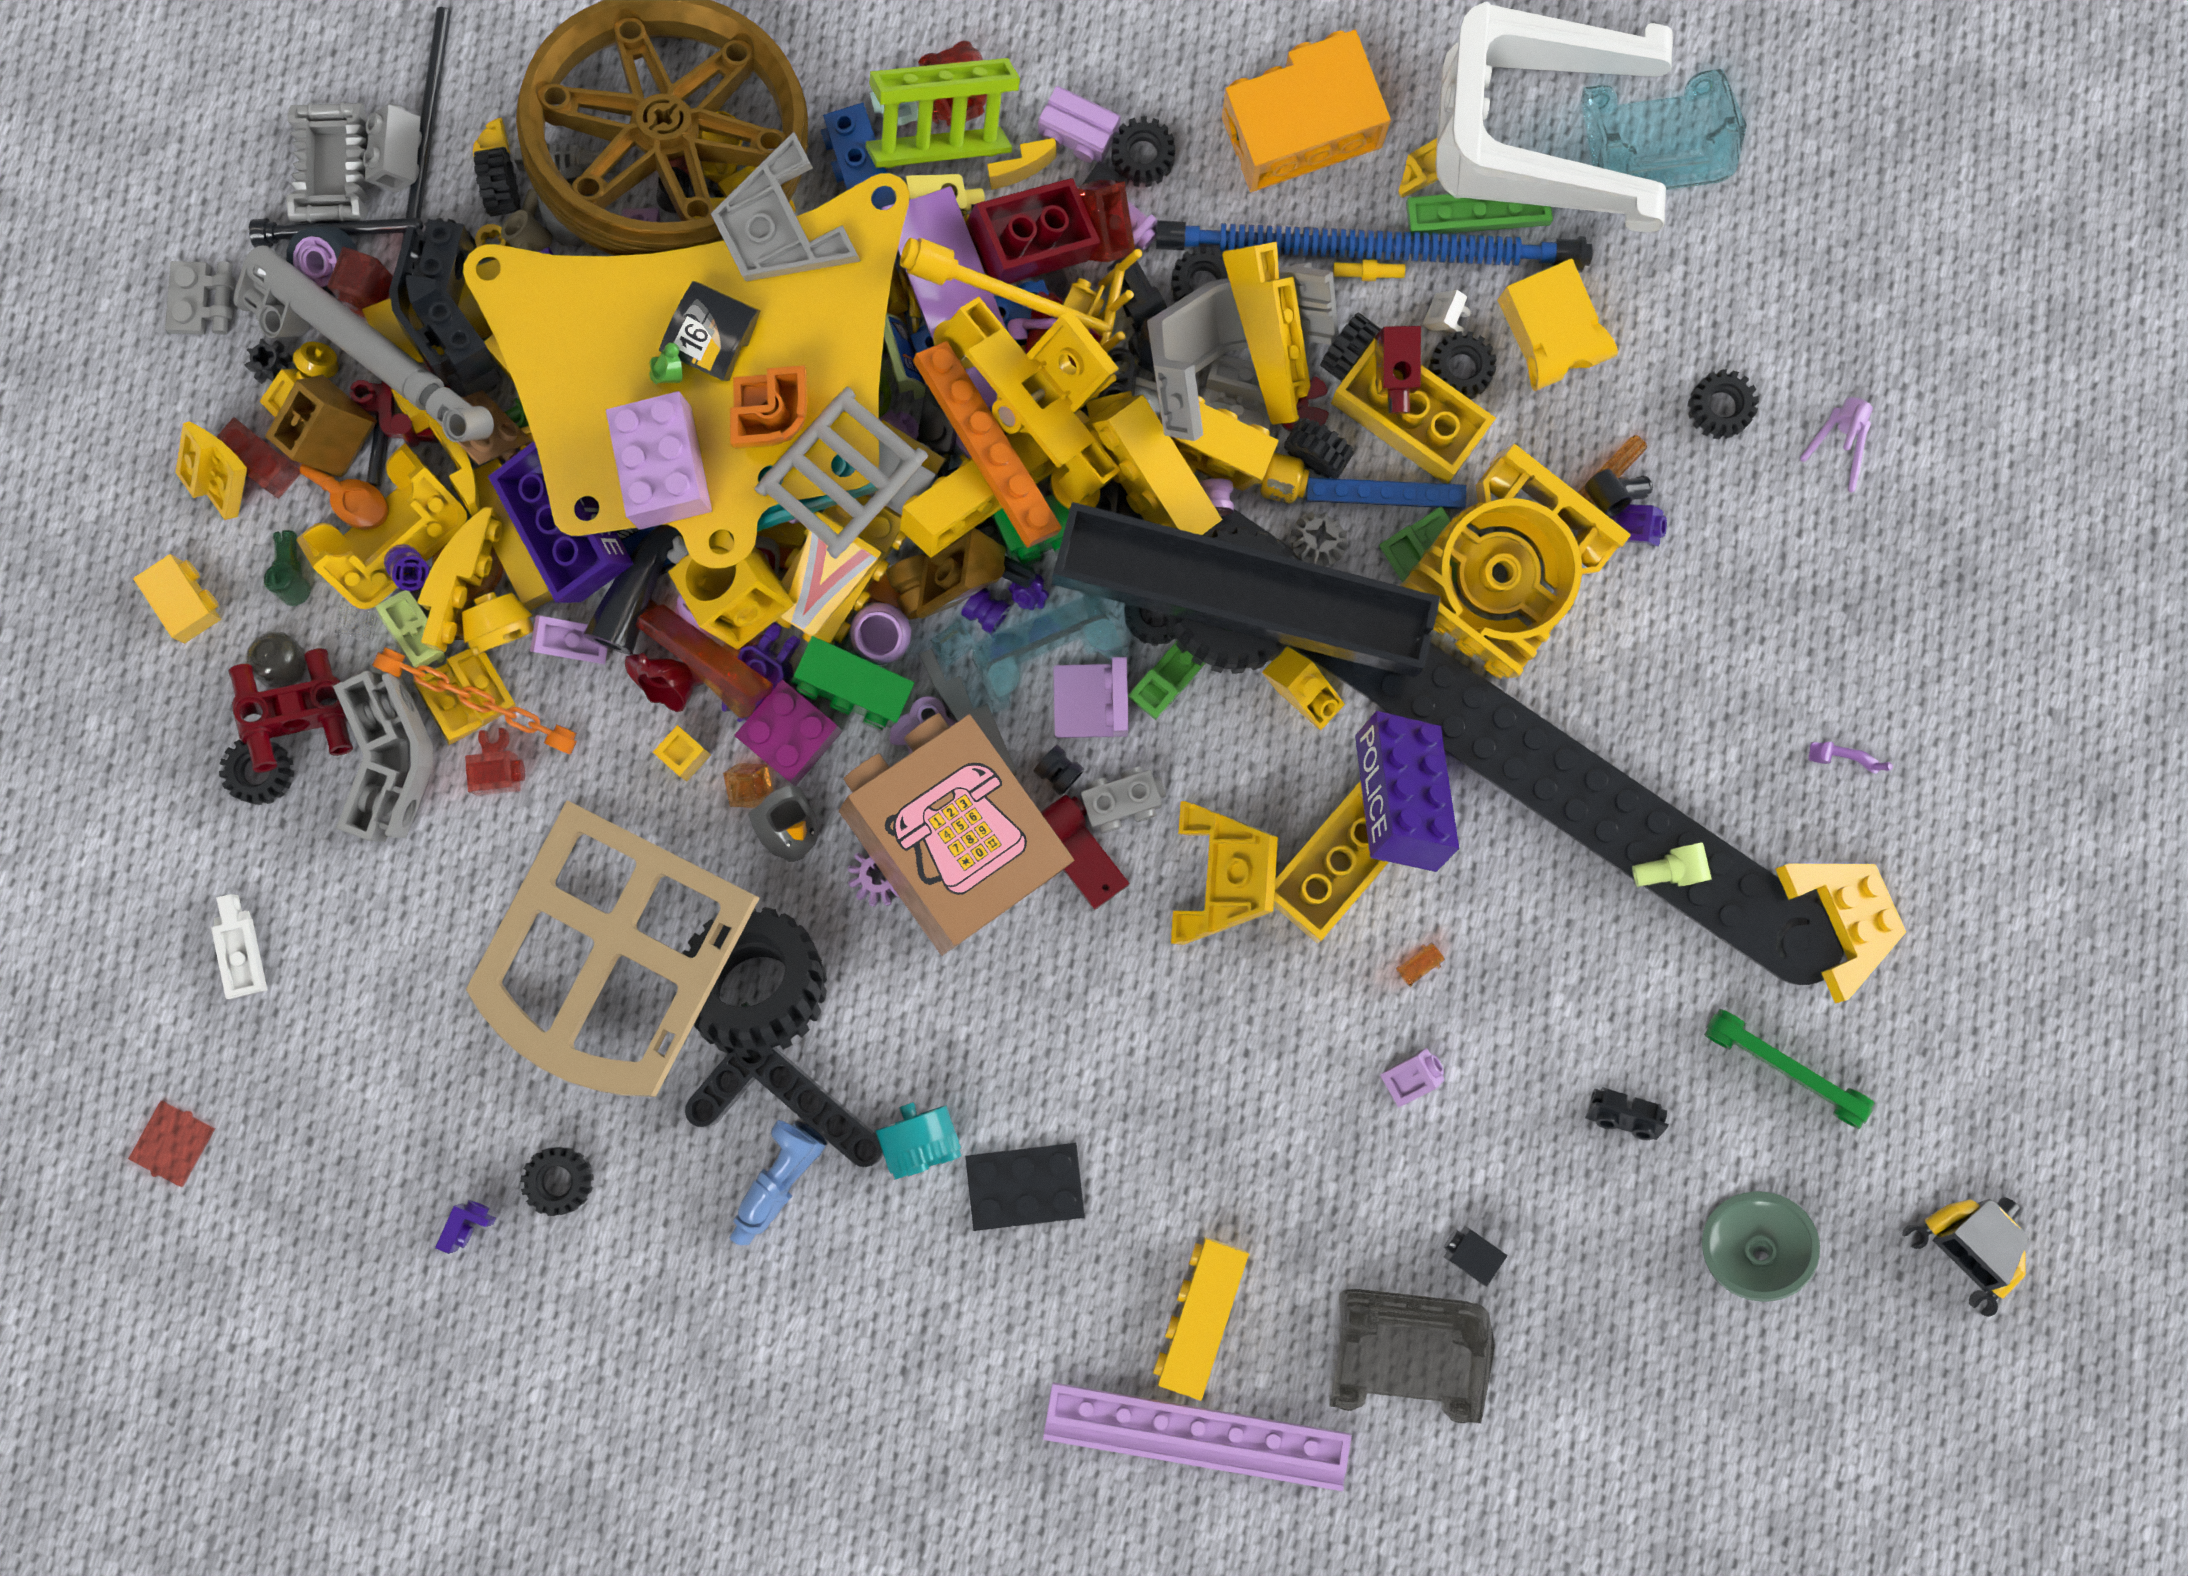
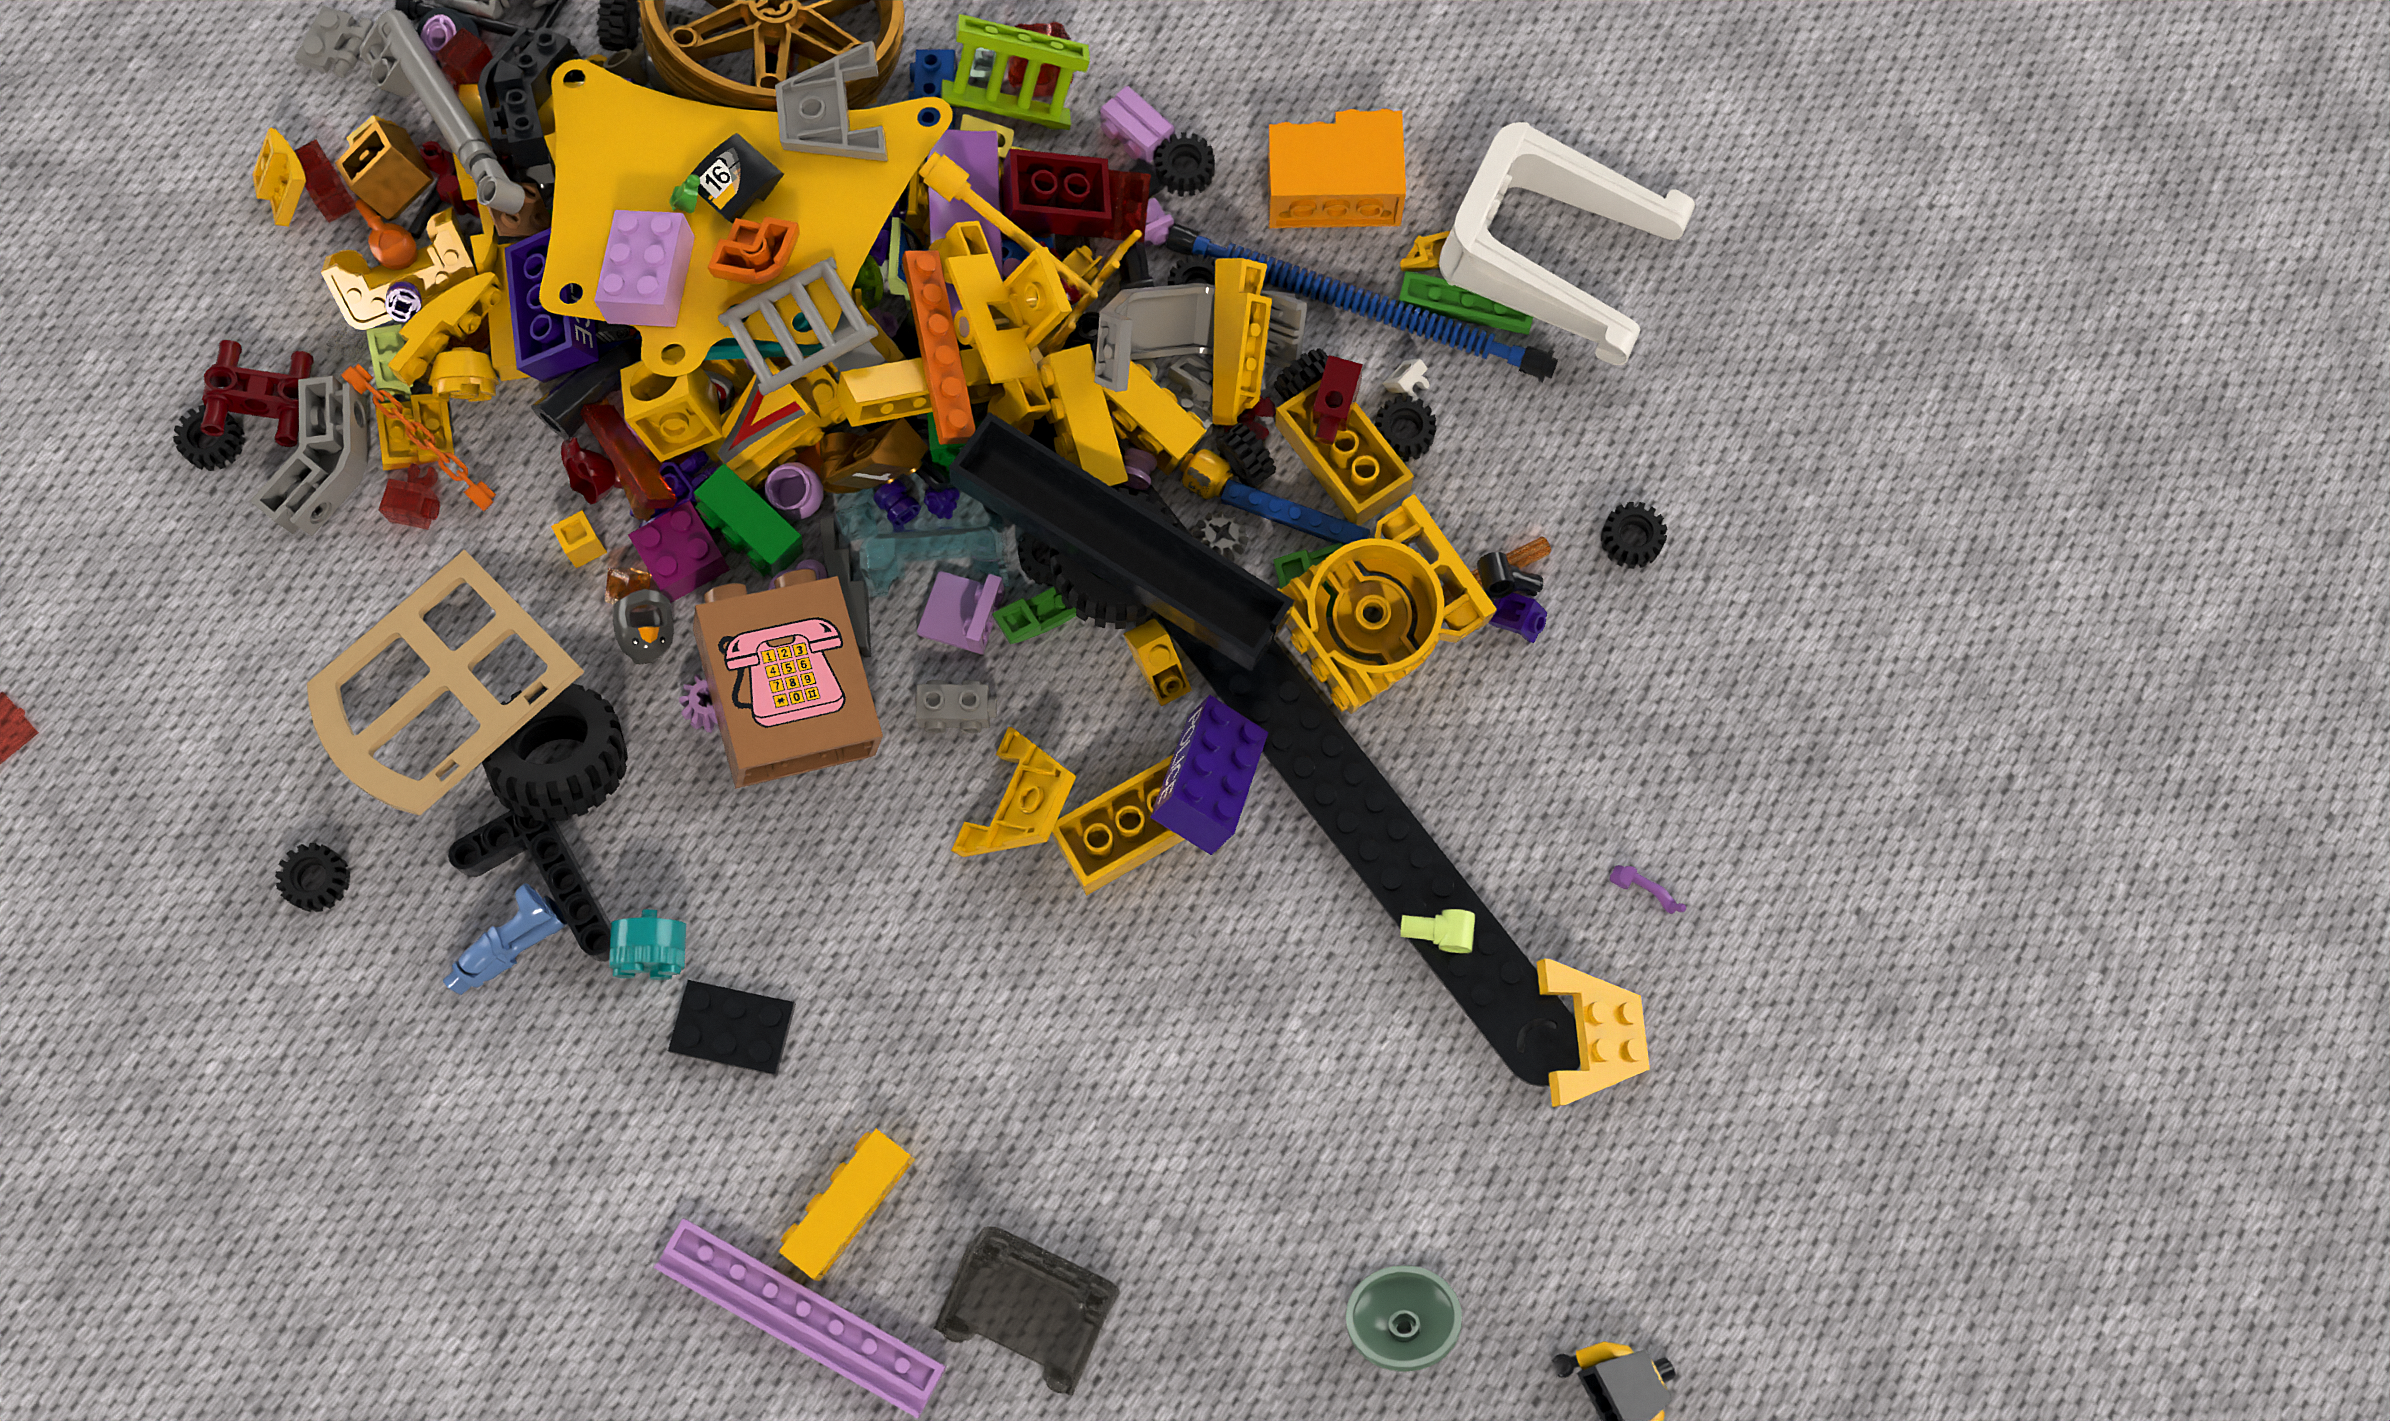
camera: 20 degrees right, 10 degrees down
yellow brick [133,554,221,644] -> none
white hinge [211,894,268,999] -> none
black gear [244,338,293,384] -> none
clear smoke hair [245,631,307,689] -> none
clear green pin [263,530,311,606] -> none
yellow hat [293,341,339,378] -> none
dark purple bracket [435,1200,496,1254] -> none
lavender plate [530,615,608,664] -> none
yellow slope [987,138,1056,190] -> none
black wheel [1033,744,1085,796] -> none
dark red door [1040,794,1130,911] -> none
yellow bar [1333,259,1405,281] -> none
lavender bracket [1380,1048,1444,1108] -> none
clear orange pin [1396,942,1445,987] -> none
black brick [1444,1226,1508,1287] -> none
yellow piece [1497,259,1618,391] -> none
clear light blue windscreen [1581,69,1747,190] -> none
black hinge [1585,1087,1669,1140] -> none
green piece [1704,1009,1875,1129] -> none
lavender plant [1800,397,1873,493] -> none

